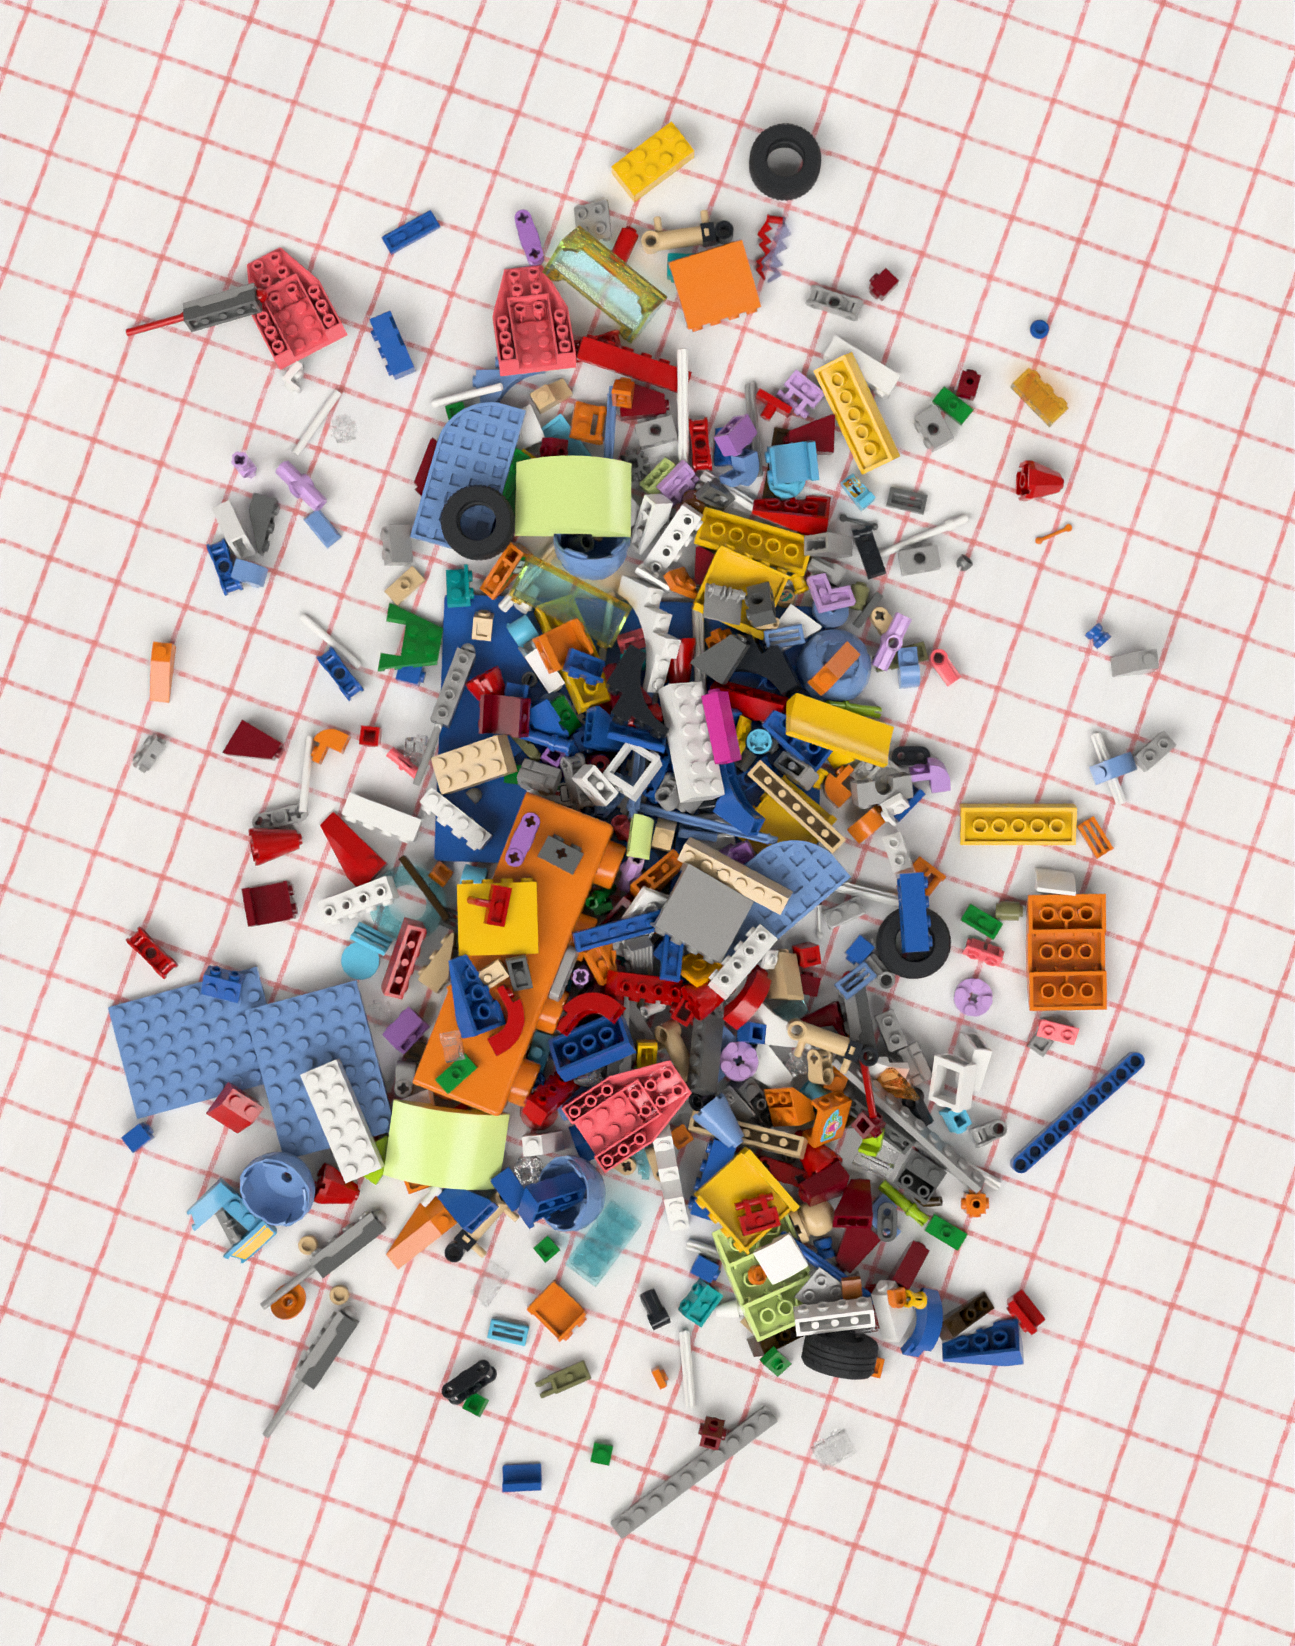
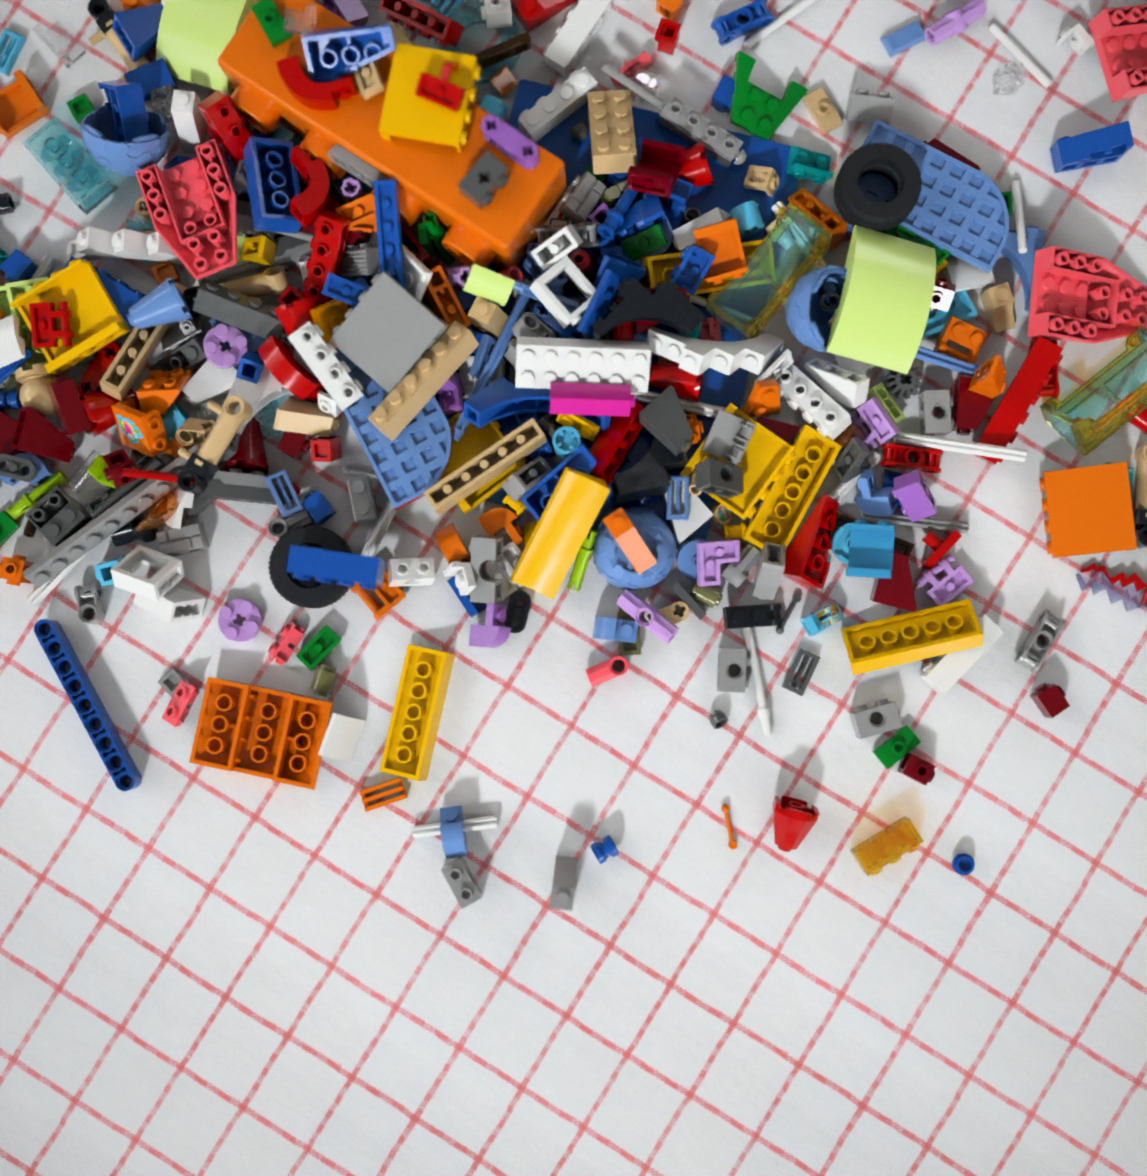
camera: 100 degrees right, 0 degrees up
dark grey slope [506,955,533,991] -> none
light grey brick [874,1009,908,1052] -> none

